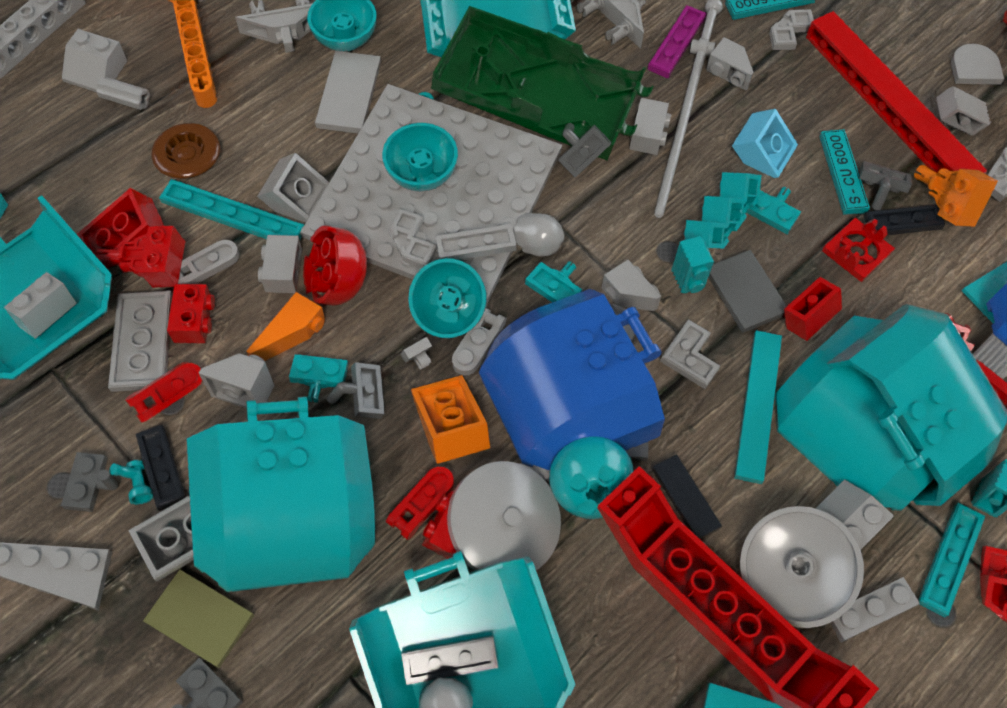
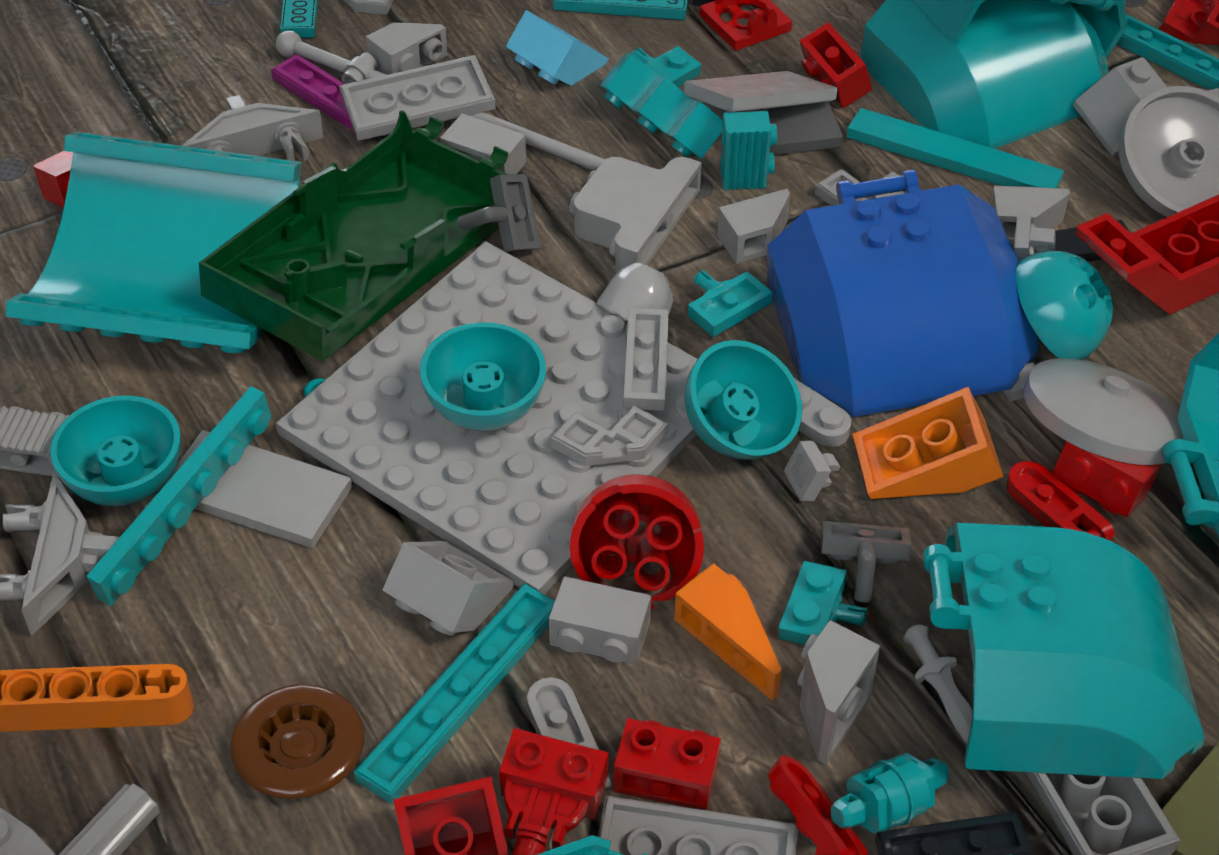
camera: 75 degrees left, 15 degrees down
none -> teal plate [86,386,272,606]
none -> light grey tile [339,55,496,141]
none -> light grey brick [569,157,702,272]
none -> light grey tile [684,71,837,113]
none -> teal piece [831,753,949,834]
none -> light grey slope [990,186,1070,245]
none -> light grey hinge [1014,214,1056,261]

